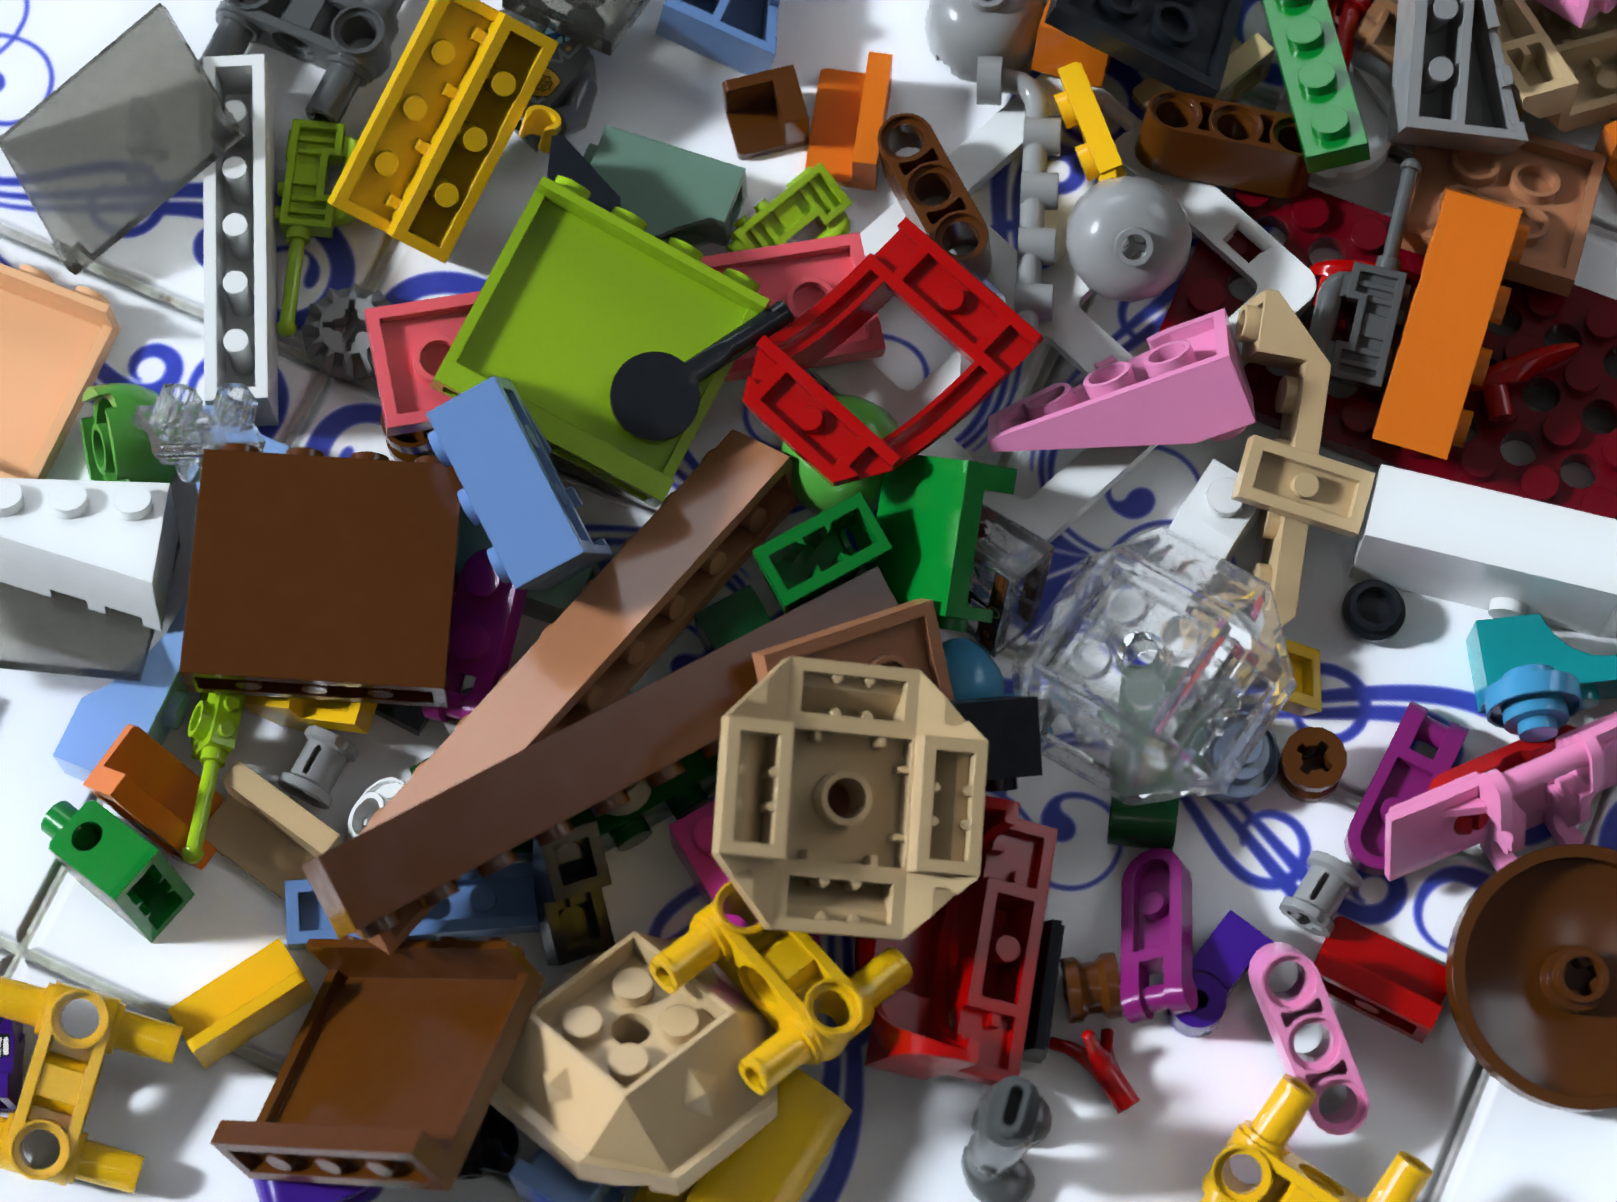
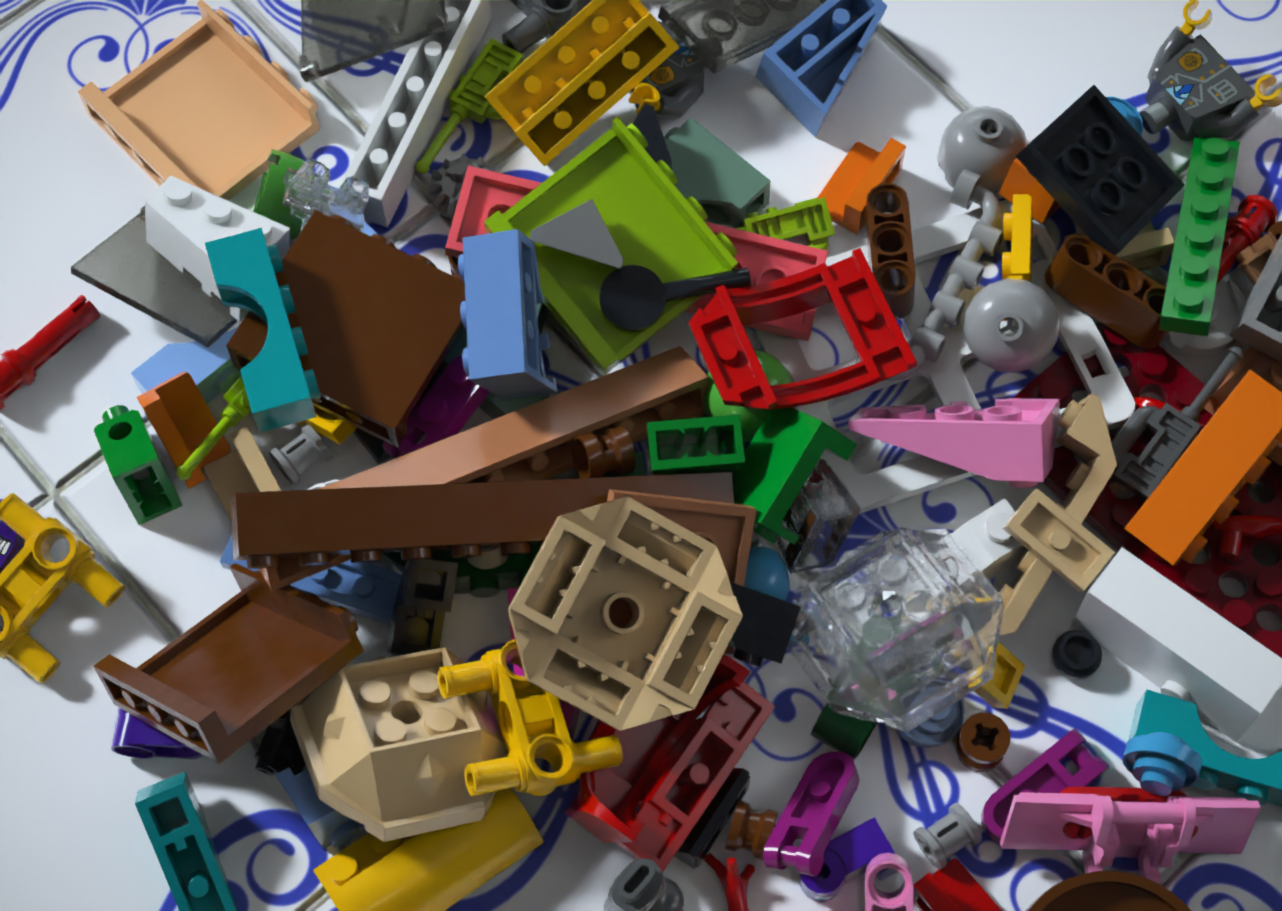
camera: 25 degrees right, 5 degrees down
yellow panel [167,938,316,1069] -> none
reddish brown panel [722,64,809,160] -> none
none -> teal arch [205,227,321,433]
none -> light grey slope [529,199,624,269]
none -> reddish brown wheel [572,426,636,478]

